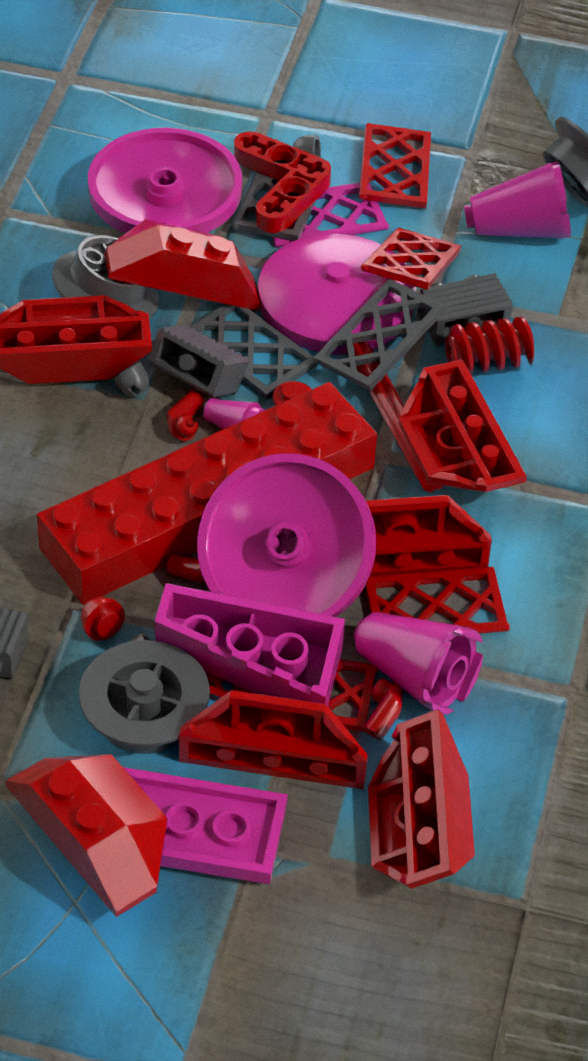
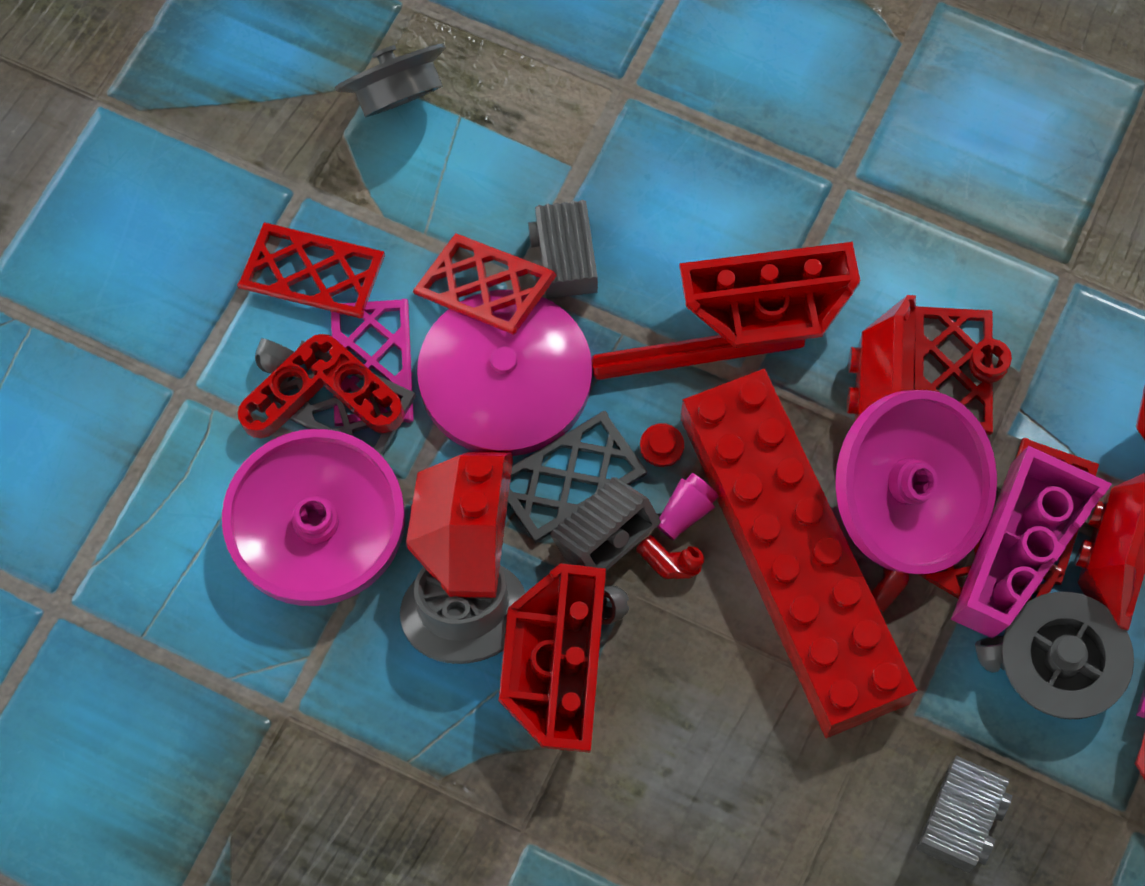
camera: 75 degrees left, 20 degrees up
red plate [81,597,125,641] -> none
dark grey window [313,279,445,391] -> none
dark pink cone [354,612,483,715] -> none
red arm [363,678,404,741] -> none
red piece [445,316,534,374] -> none
dark pink cone [464,162,571,239] -> none
none -> red bush [969,338,1012,383]

